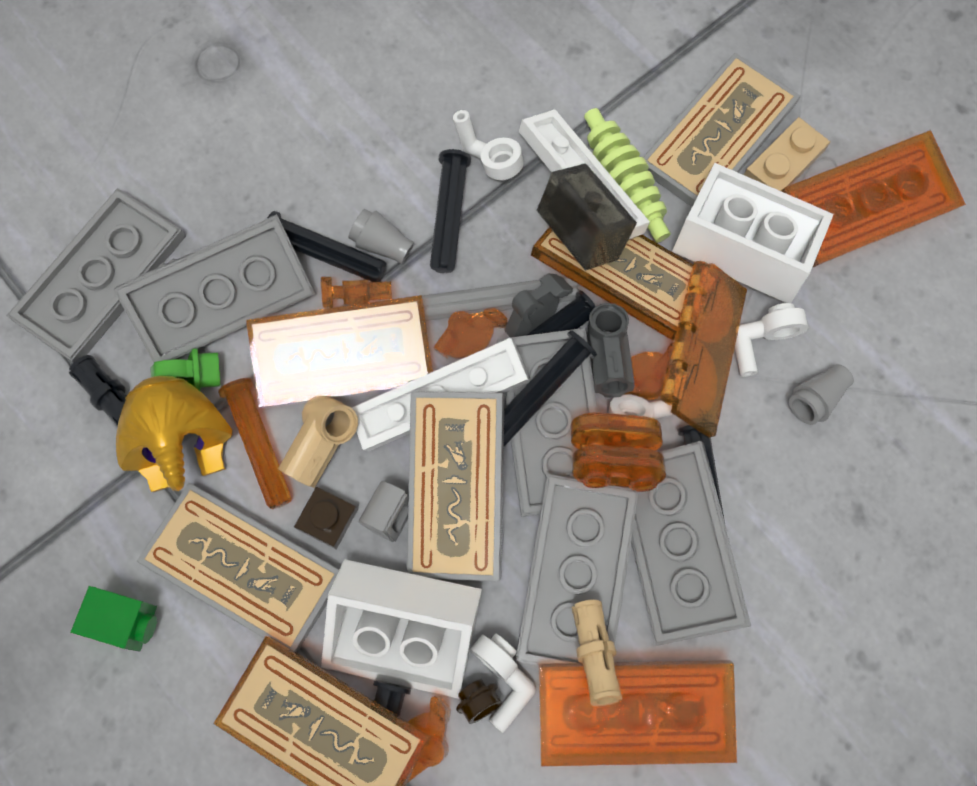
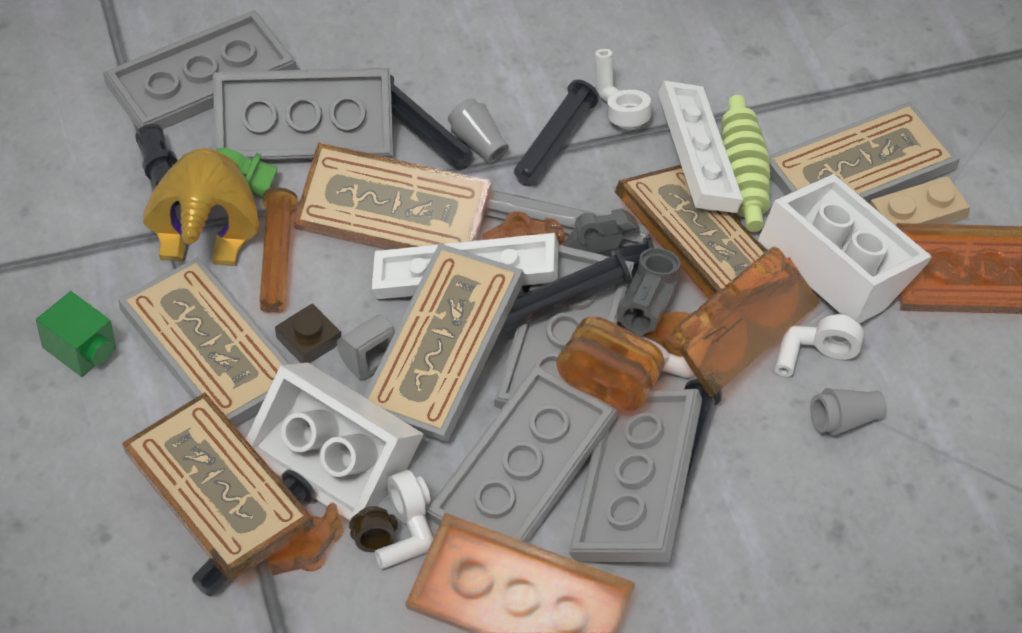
camera: 20 degrees right, 20 degrees down
tan piece [278,395,358,488] -> none
clear orange piece [320,276,392,308] -> none
clear smoke brick [536,163,637,271] -> none
tan pin [571,600,623,706] -> none

